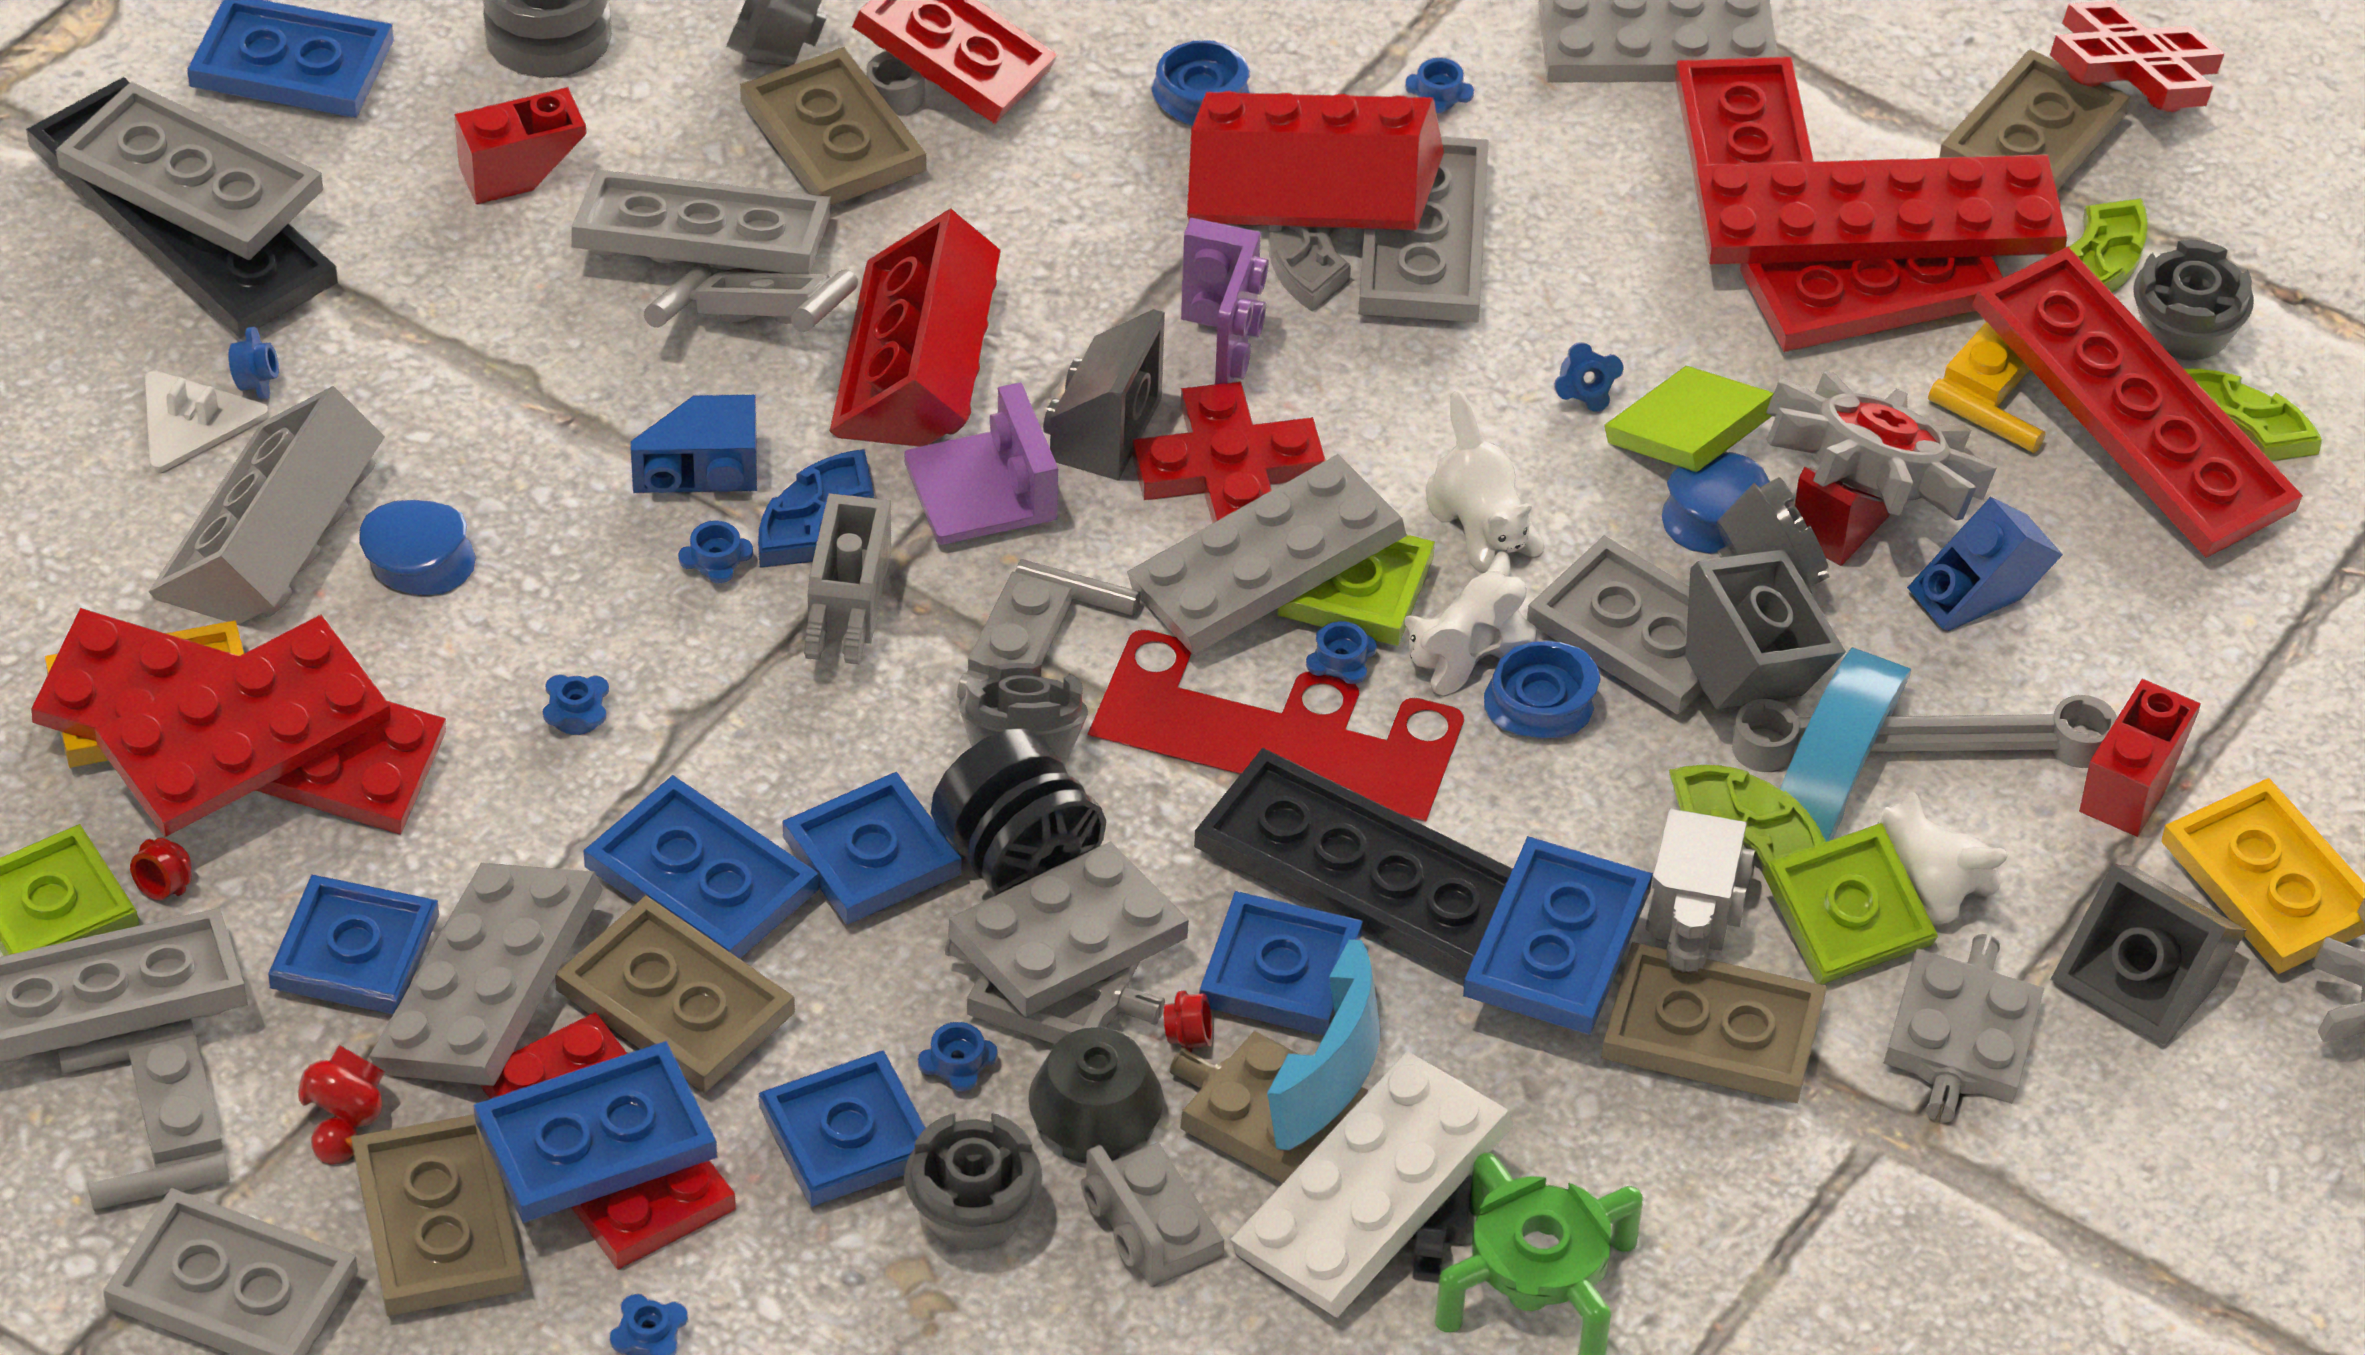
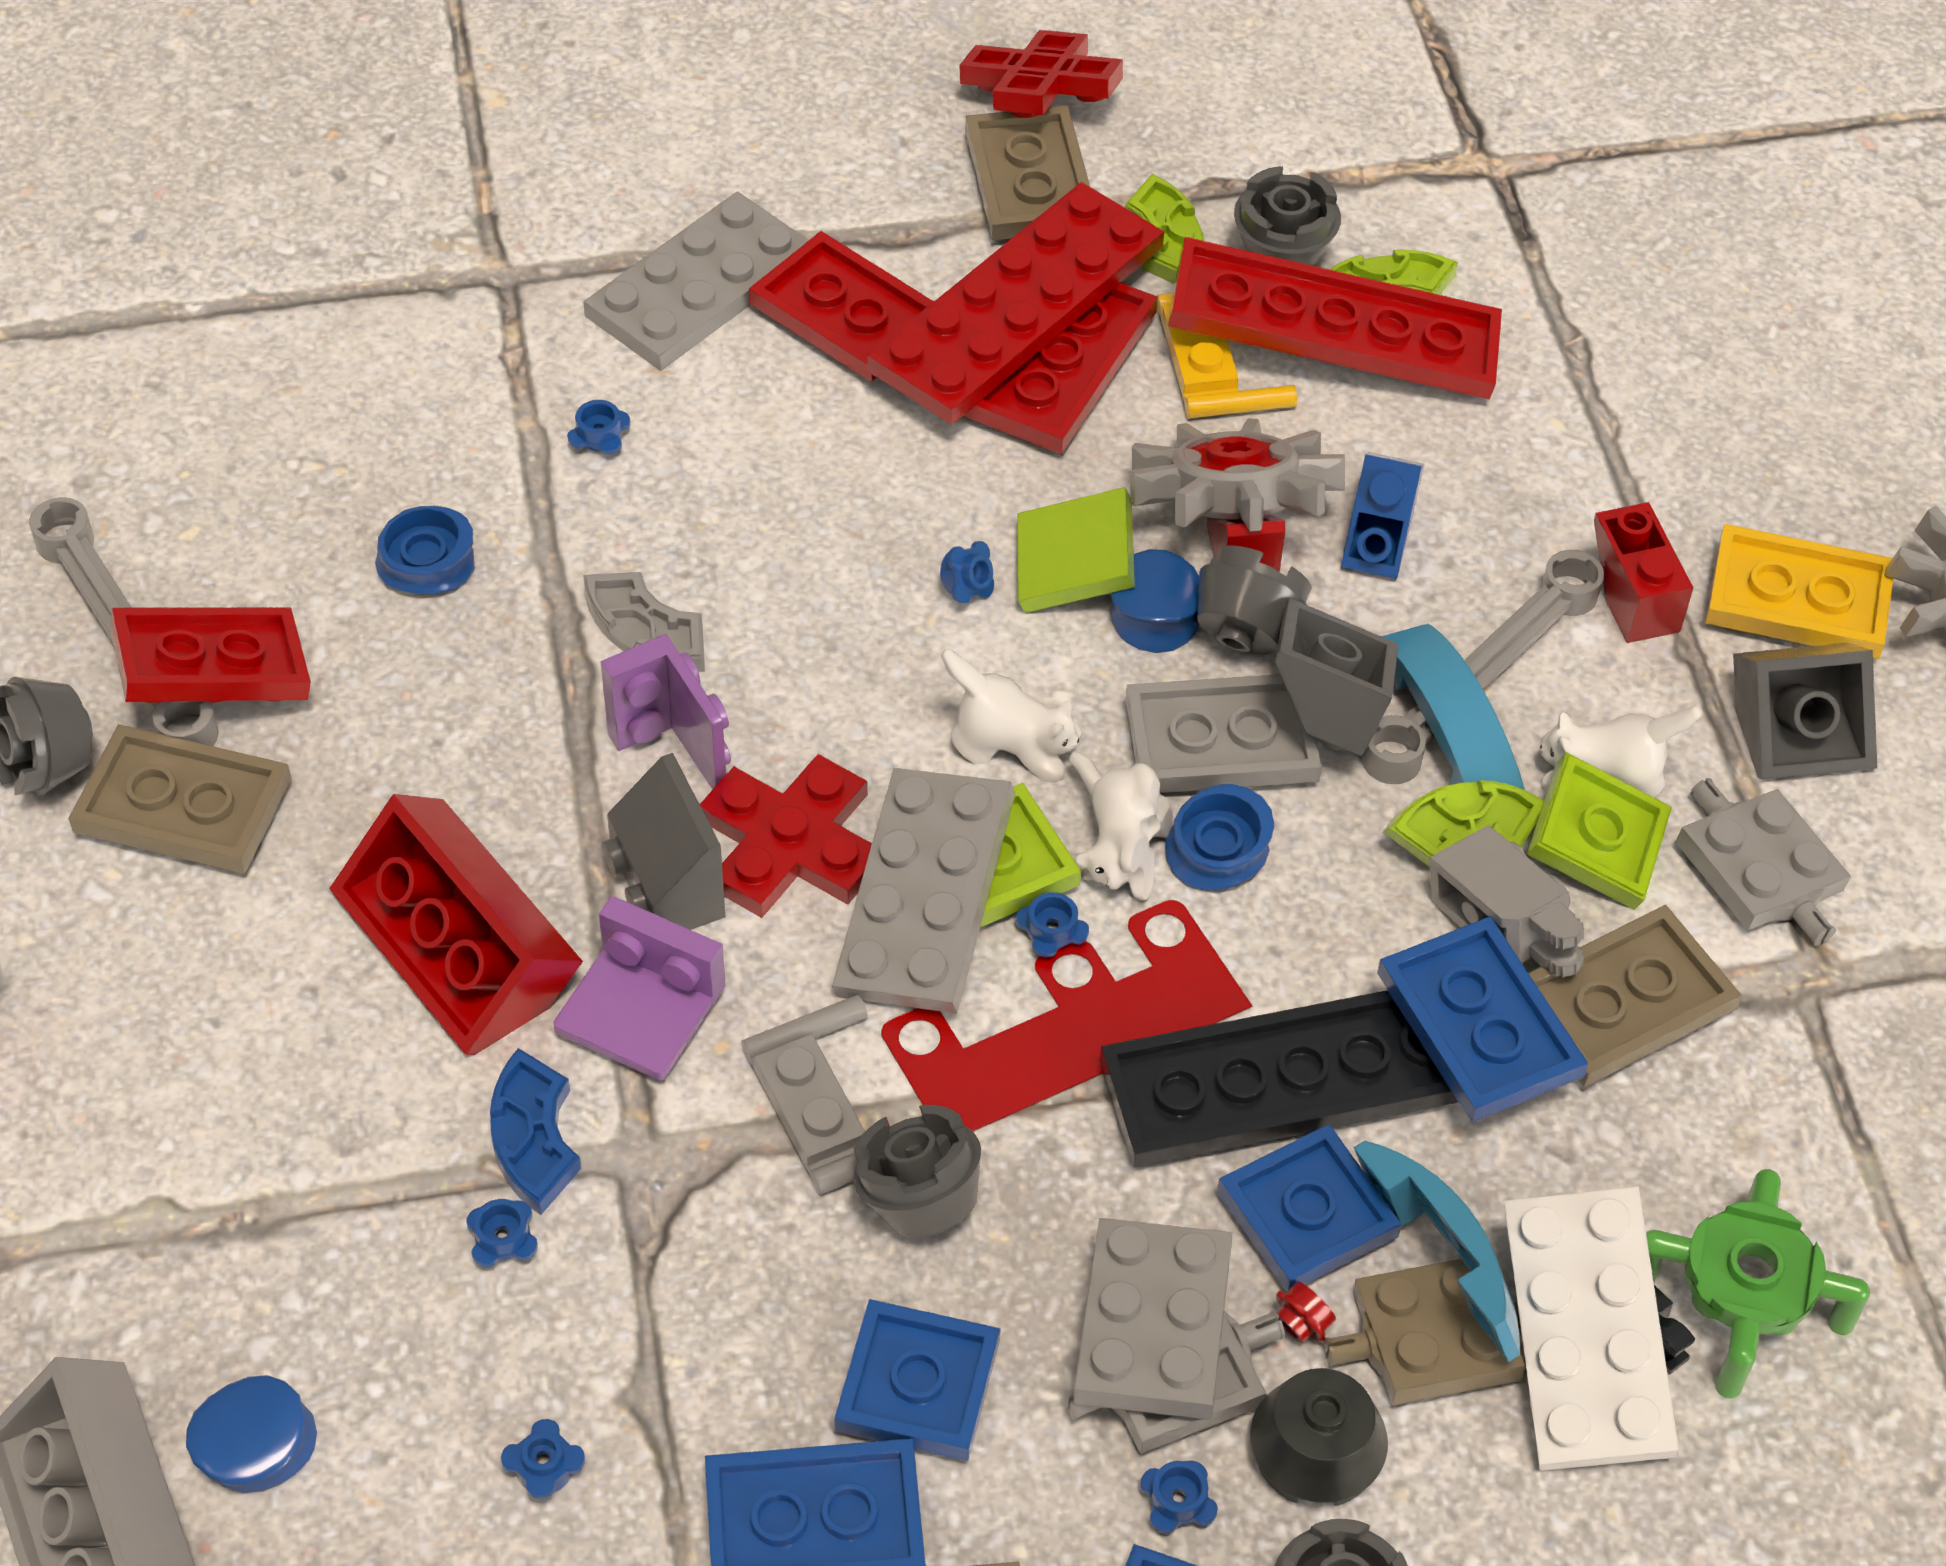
camera: 45 degrees left, 5 degrees up
light grey plate [571,169,831,274] -> none
blue slope [630,394,757,493] -> none
light grey plate [644,266,858,332] -> none
light grey hinge [804,493,891,665] -> none
black wheel [930,729,1107,896] -> none
light grey bracket [1081,1142,1224,1287] -> none
red slope [1187,91,1444,230] -> none
light grey plate [1358,136,1489,322] -> none

